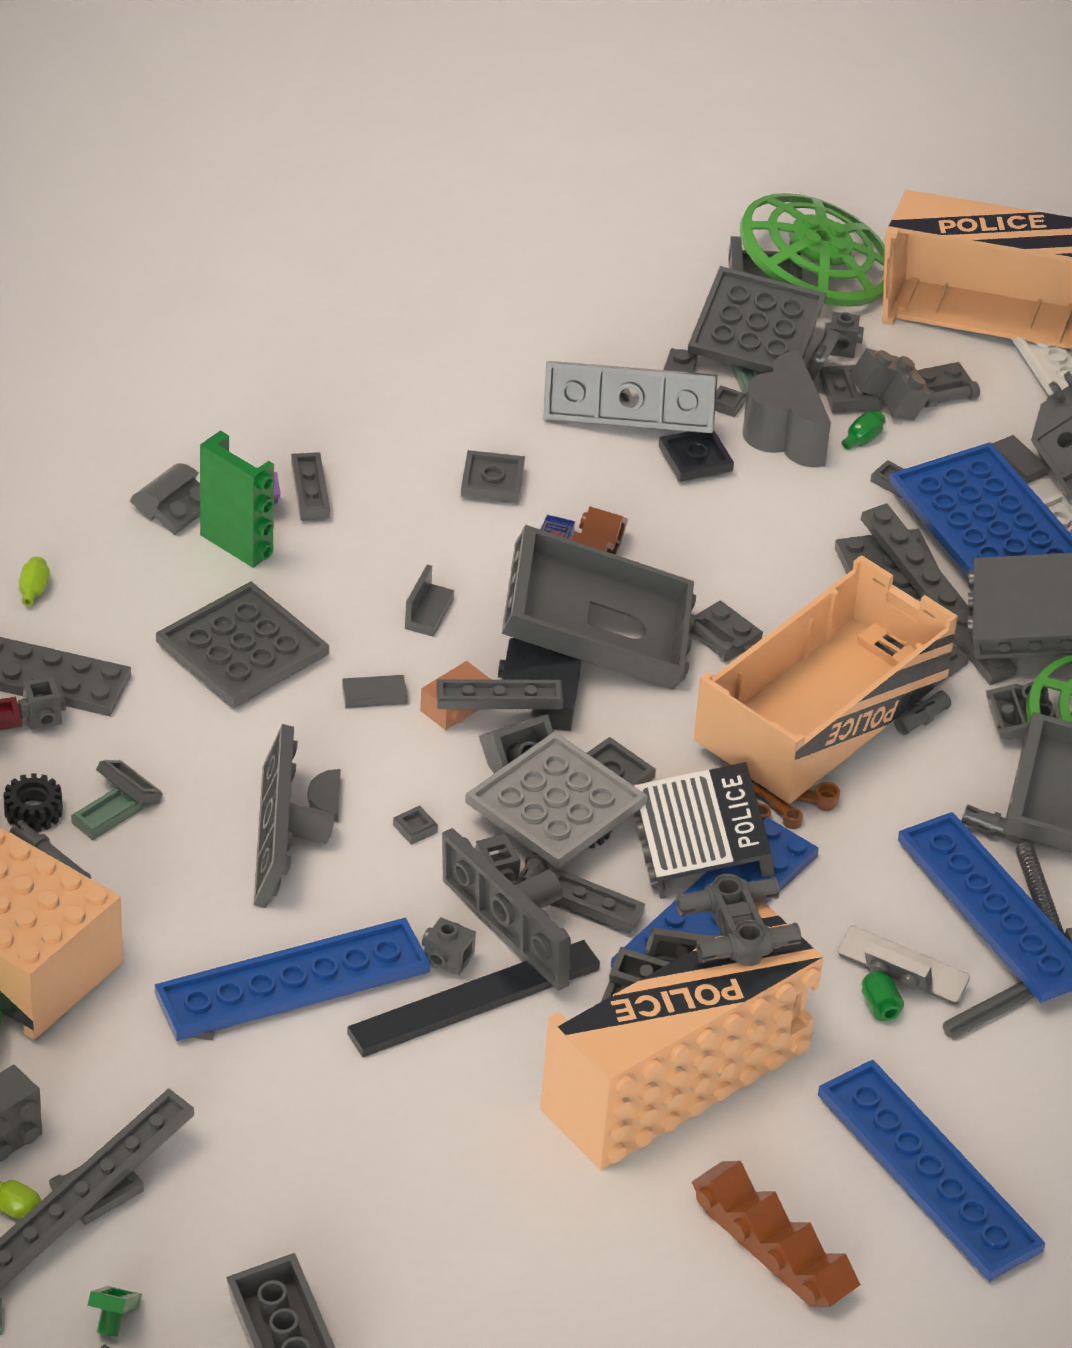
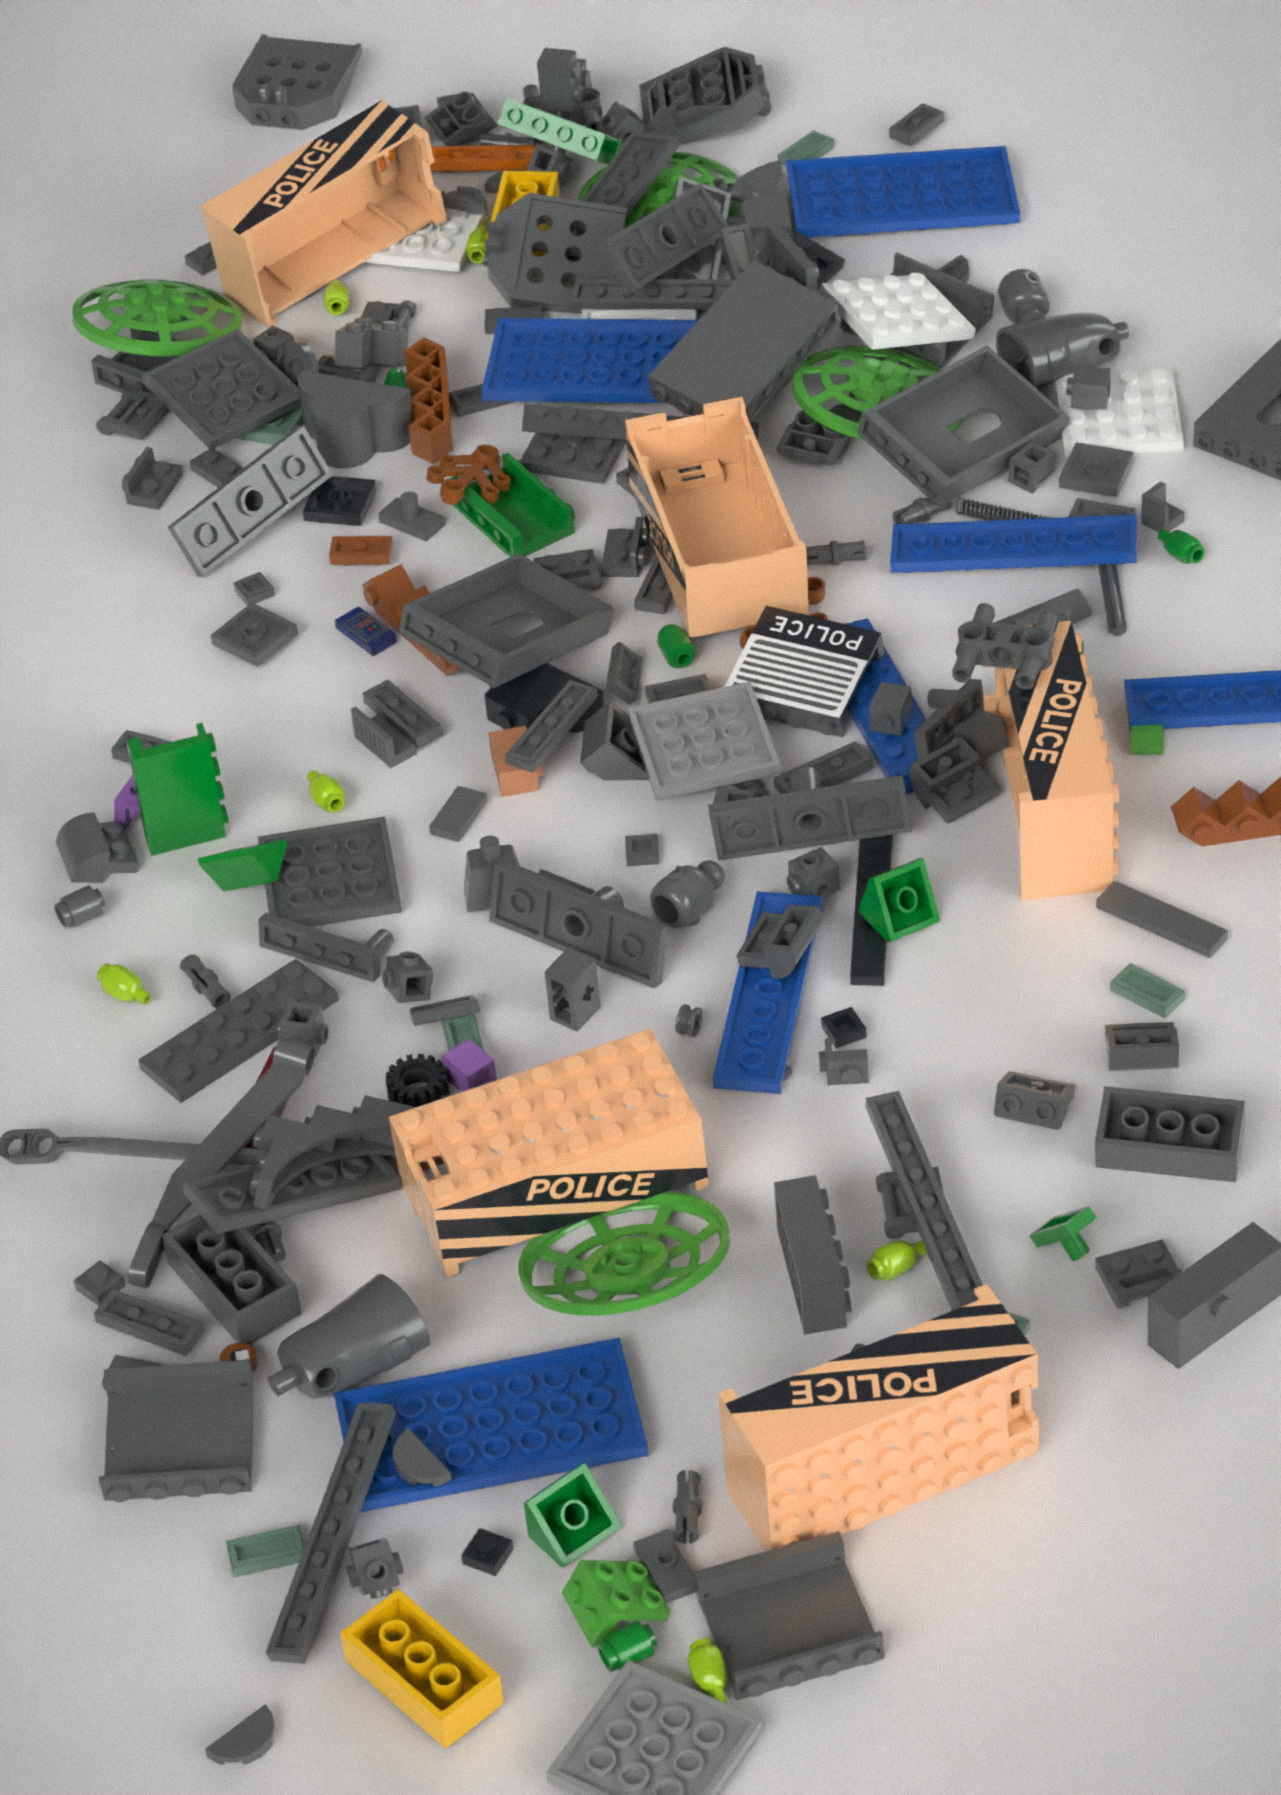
camera: 50 degrees left, 0 degrees up
none -> dark grey brick [54,885,105,928]
none -> dark grey plate [96,388,169,440]
none -> dark grey bracket [122,447,183,510]
none -> dark grey pin [180,954,231,1009]
none -> green slope [197,839,287,892]
none -> dark grey tile [233,572,275,606]
none -> dark grey piece [258,913,394,982]
none -> lime plant [307,770,345,813]
none -> lime plant [323,280,350,315]
none -> dark orange plate [329,536,393,565]
none -> dark grey plate [363,679,443,749]
none -> dark grey tile [378,491,445,542]
none -> dark grey brick [382,951,433,1003]
none -> dark orange brick [404,337,453,464]
none -> dark orange plant [426,444,511,505]
none -> medium lavender panel [442,1040,497,1092]
none -> green panel [450,453,575,557]
none -> dark grey torso [464,835,520,912]
none -> dark grey brick [545,947,600,1032]
none -> dark grey plate [606,642,642,705]
none -> dark grey piece [650,860,725,928]
none -> green brick [657,624,696,668]
none -> dark grey bush [675,1004,703,1037]
none -> dark grey brick [736,904,822,979]
none -> dark grey pin [806,540,866,566]
none -> dark grey bracket [819,1038,869,1085]
none -> black plate [821,1007,867,1048]
none -> green slope [858,858,940,942]
none -> dark grey brick [869,682,912,736]
none -> dark grey bracket [994,1071,1075,1130]
none -> dark grey tile [1096,880,1228,958]
none -> dark grey brick [1105,1022,1179,1071]
none -> sand green tile [1110,963,1185,1019]
none -> bright green tile [1131,725,1163,755]

